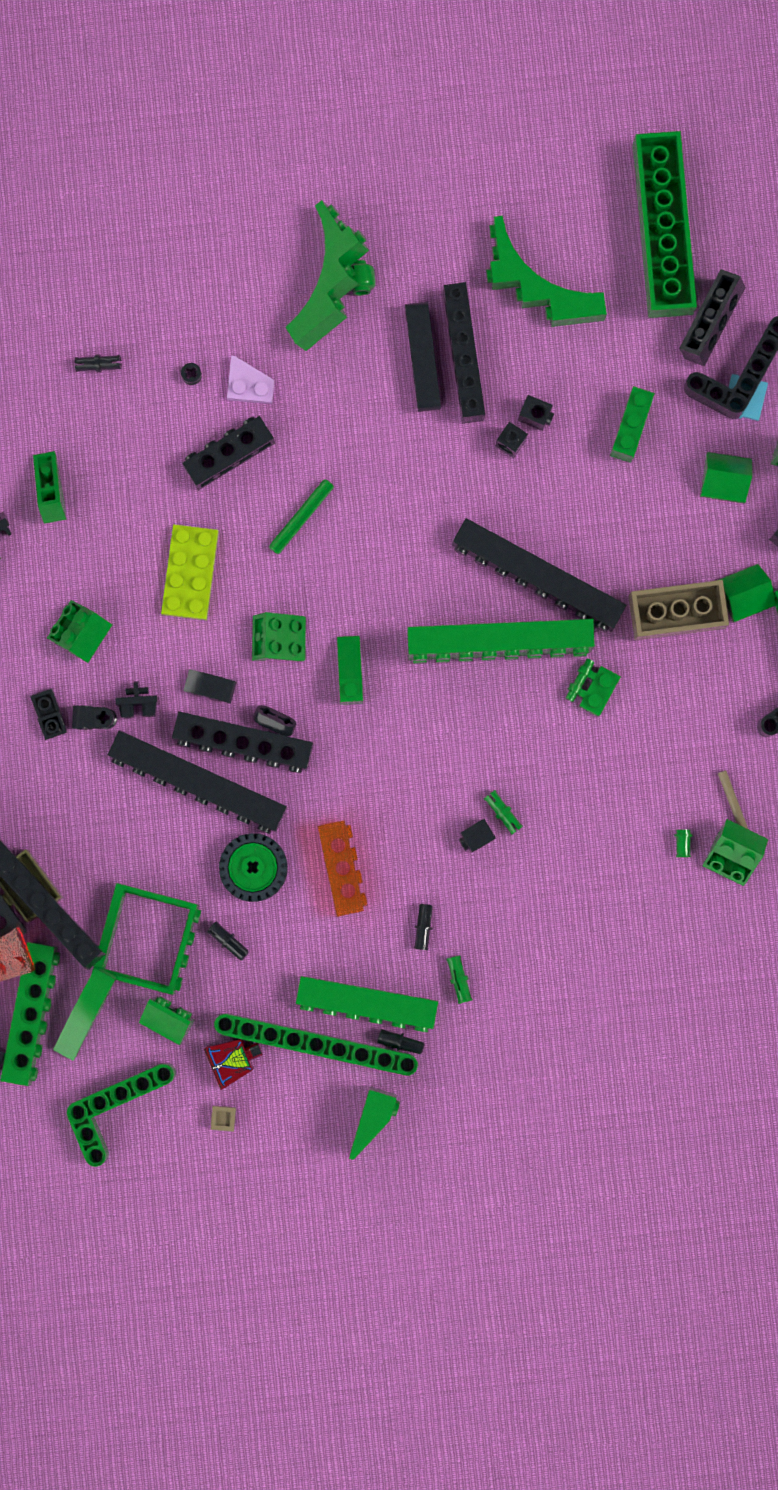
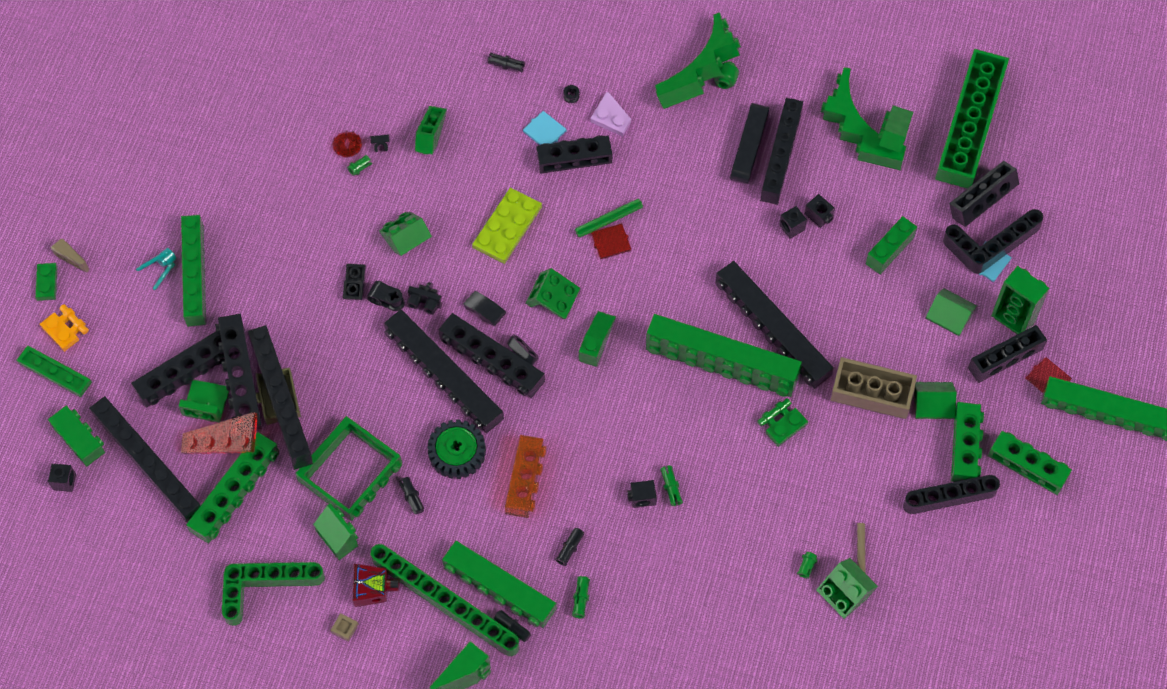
camera: 25 degrees right, 20 degrees down
green slope [53,966,117,1061] -> none
none -> medium azure piece [523,111,567,145]
none -> clear red piece [591,223,632,260]
none -> green brick [878,105,913,153]

